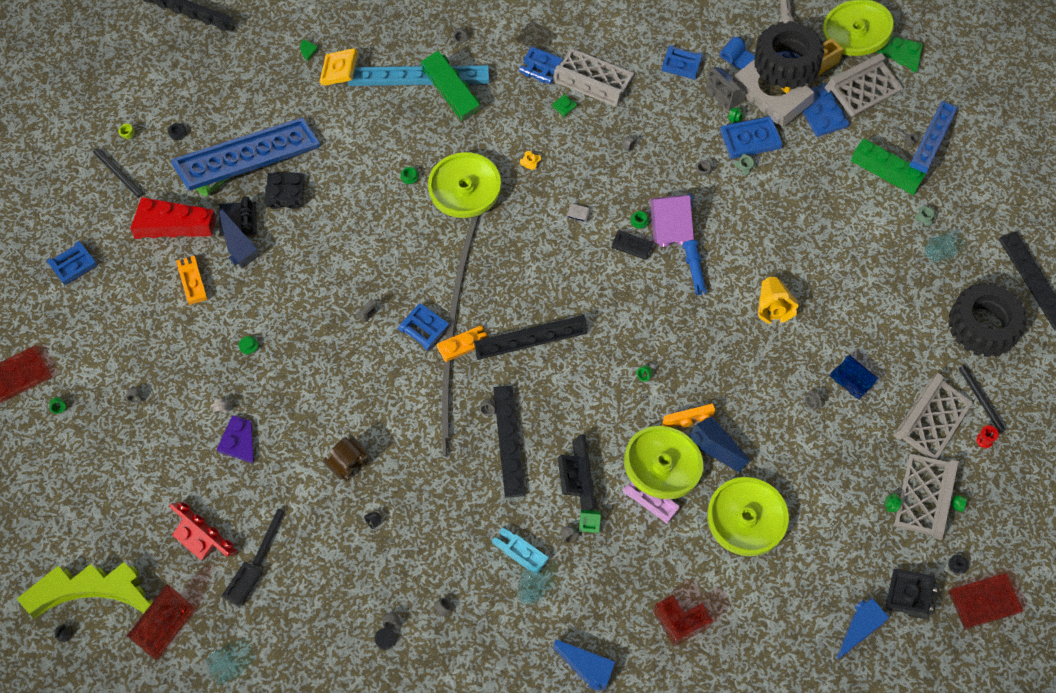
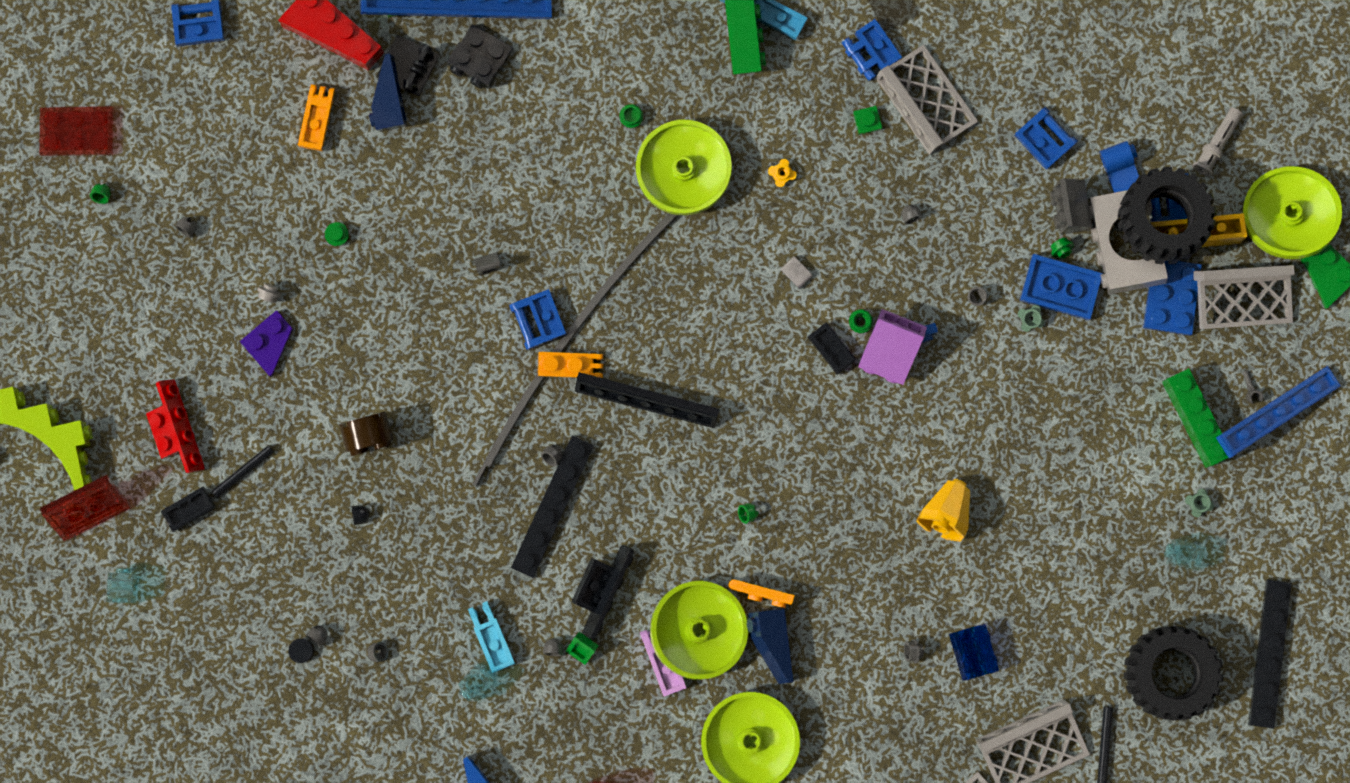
camera: 30 degrees right, 20 degrees up
blue pin [682,240,707,295] -> none

